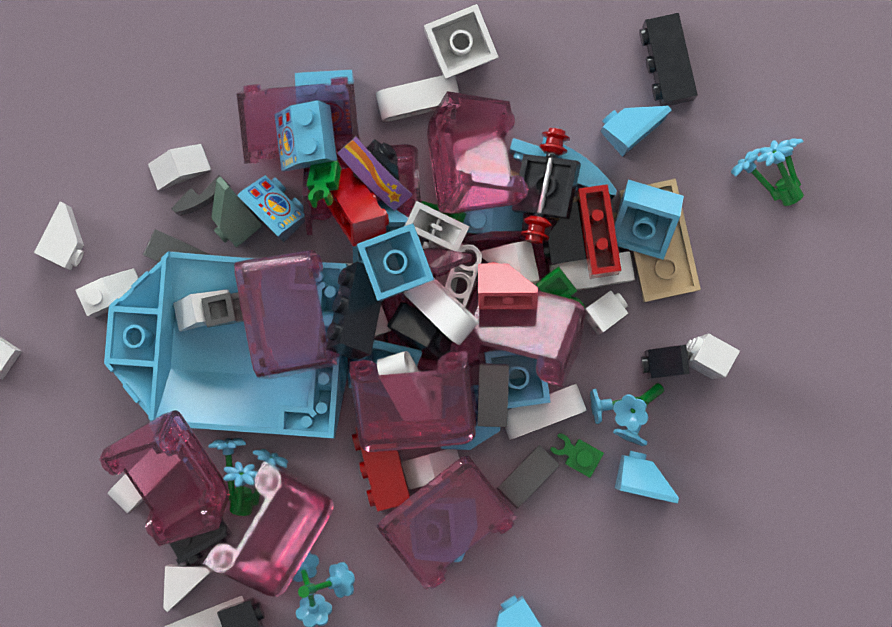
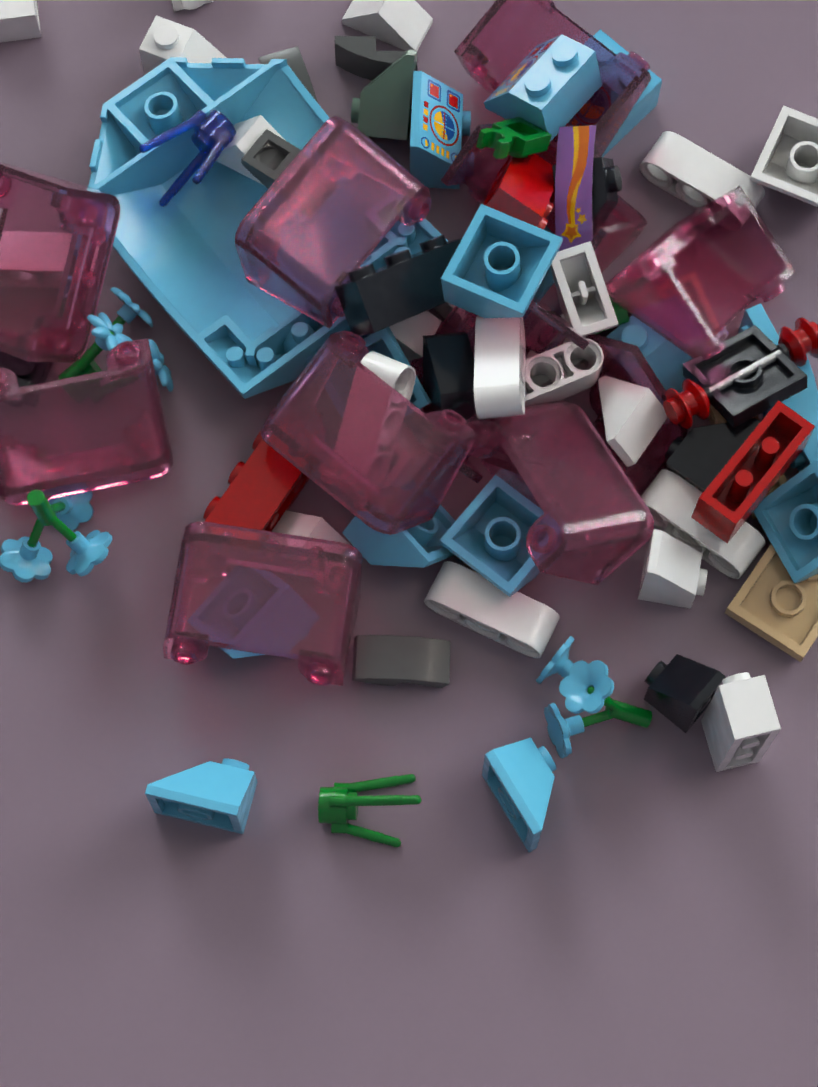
camera: 45 degrees right, 15 degrees down
slope [478,262,538,310] -> none
dark grey slope [478,363,509,427] -> none
green plate [536,266,585,320] -> none
green plate [550,433,604,478] -> none
none -> clear blue plant [139,109,236,207]
none -> green plant [318,774,422,847]

